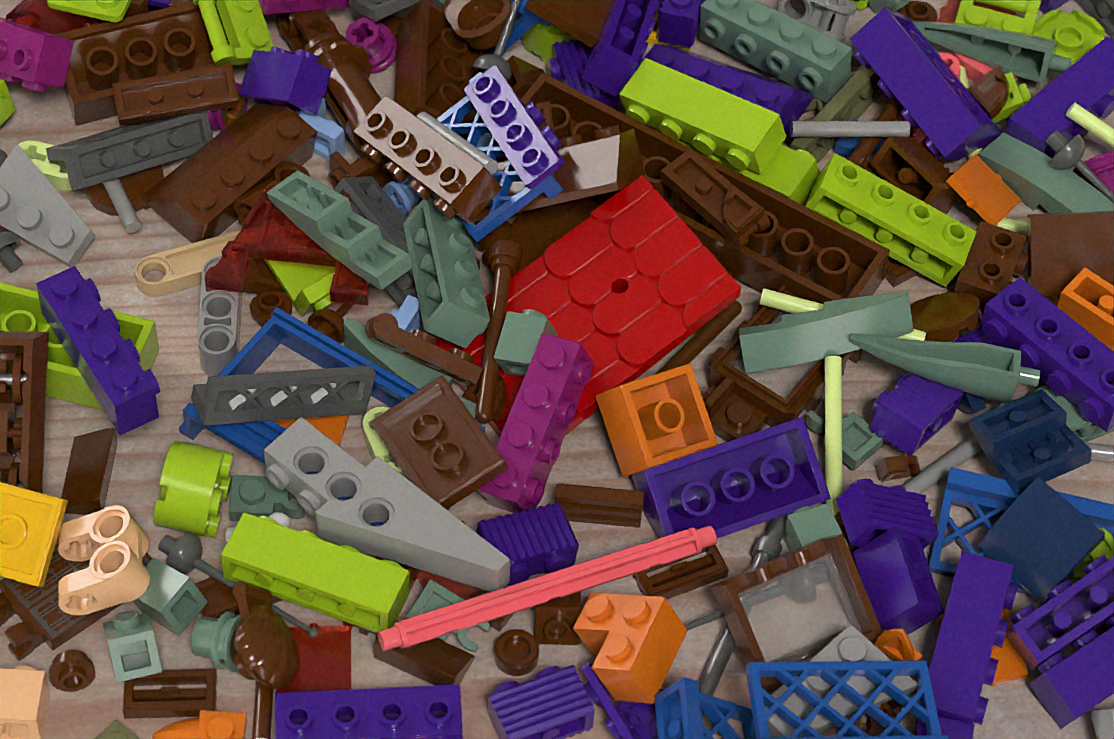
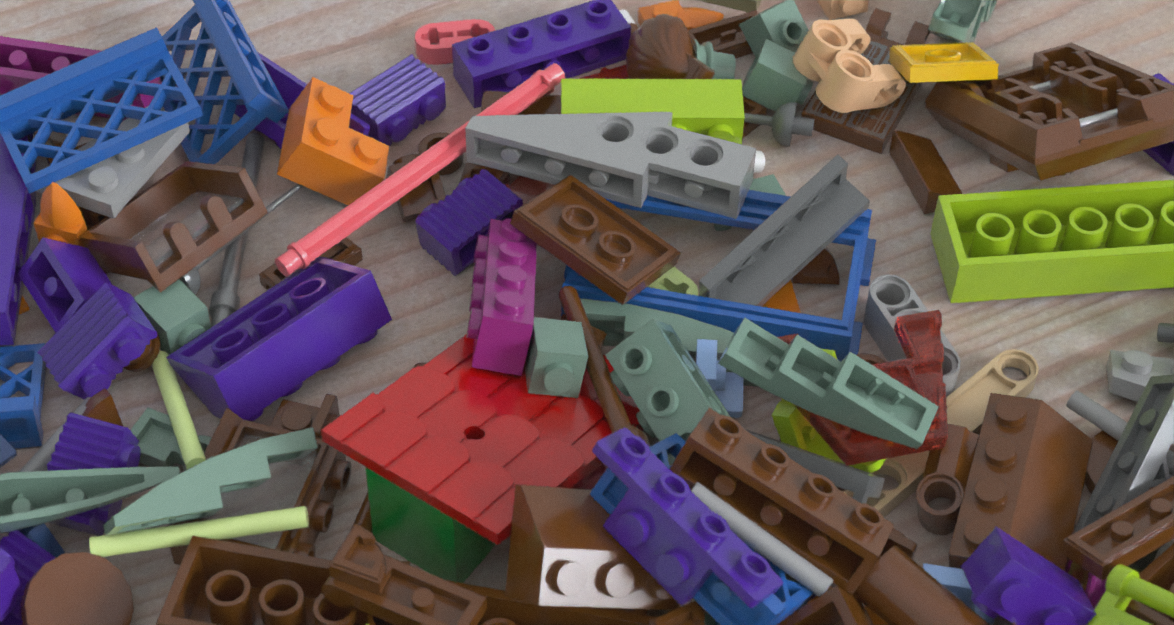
camera: 160 degrees right, 5 degrees down
dark purple brick [36,266,160,436] -> none
reddish brown plate [49,650,96,692] -> none
lime brick [153,440,234,538] -> none
reddish brown plate [365,313,483,387] -> none
reddish brown tile [555,483,644,528] -> none
orange brick [595,363,718,477] -> none

